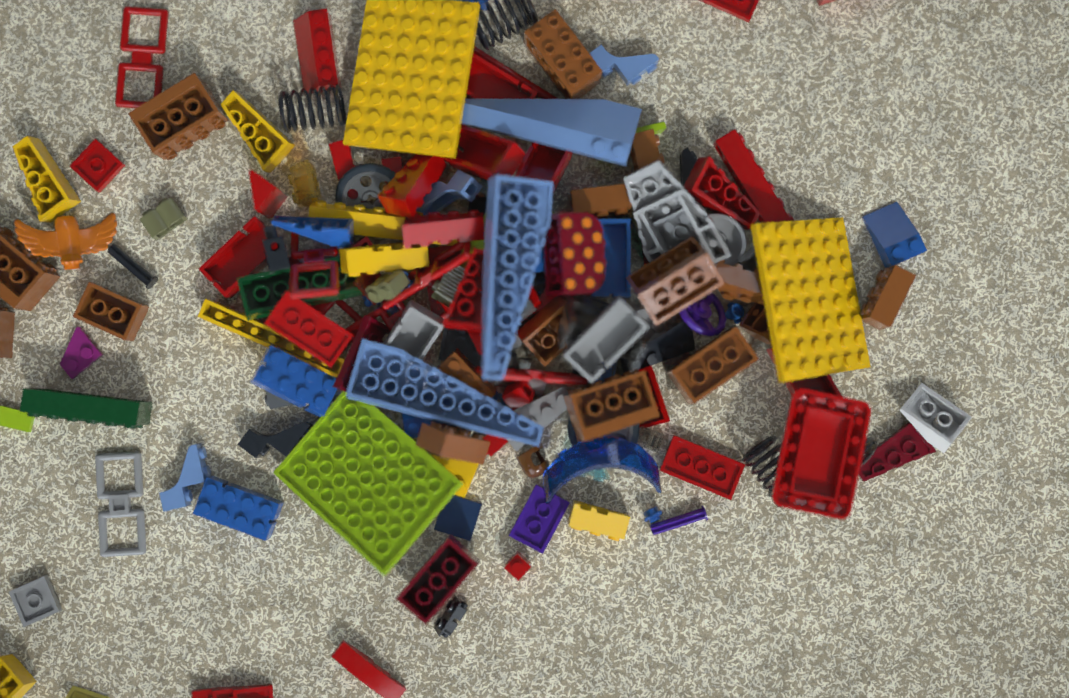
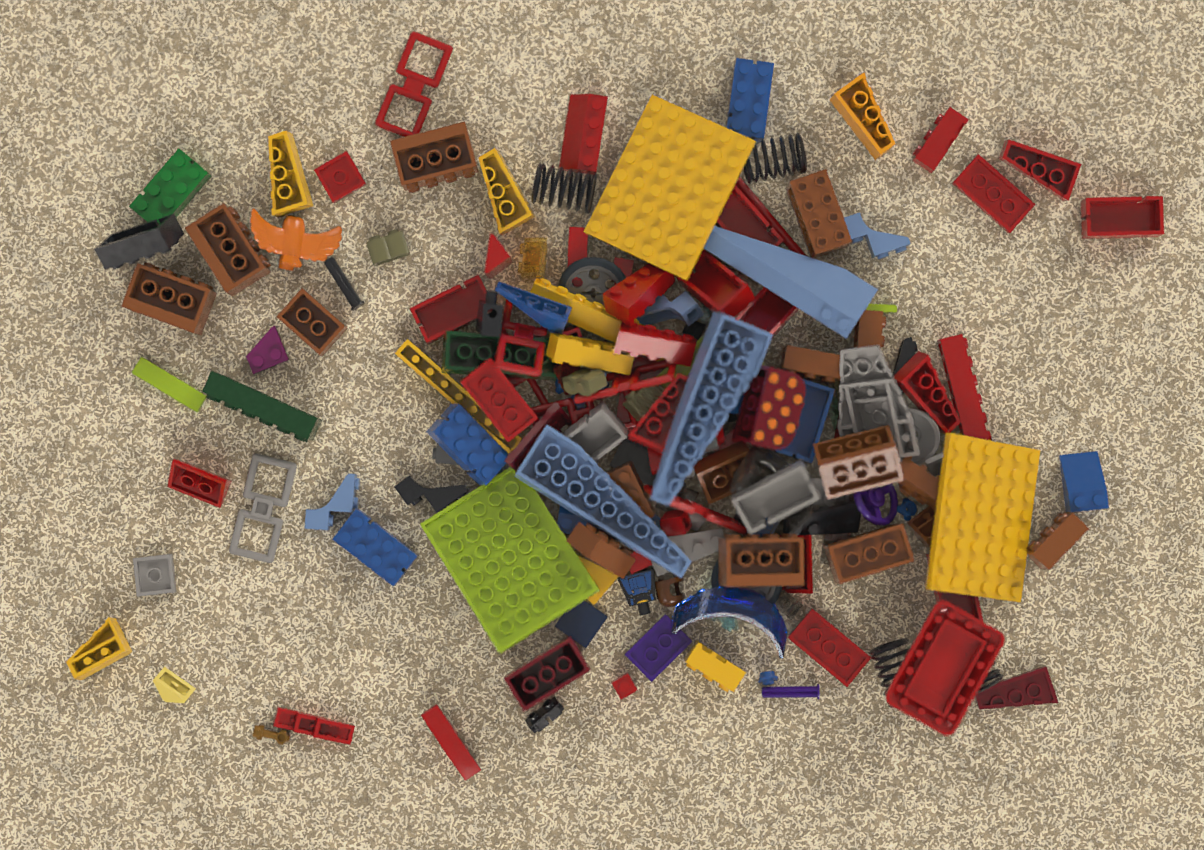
camera: 15 degrees right, 0 degrees up
white slope [900,383,972,453] -> none
none -> red slope [167,459,232,508]
none -> torso [618,568,656,616]

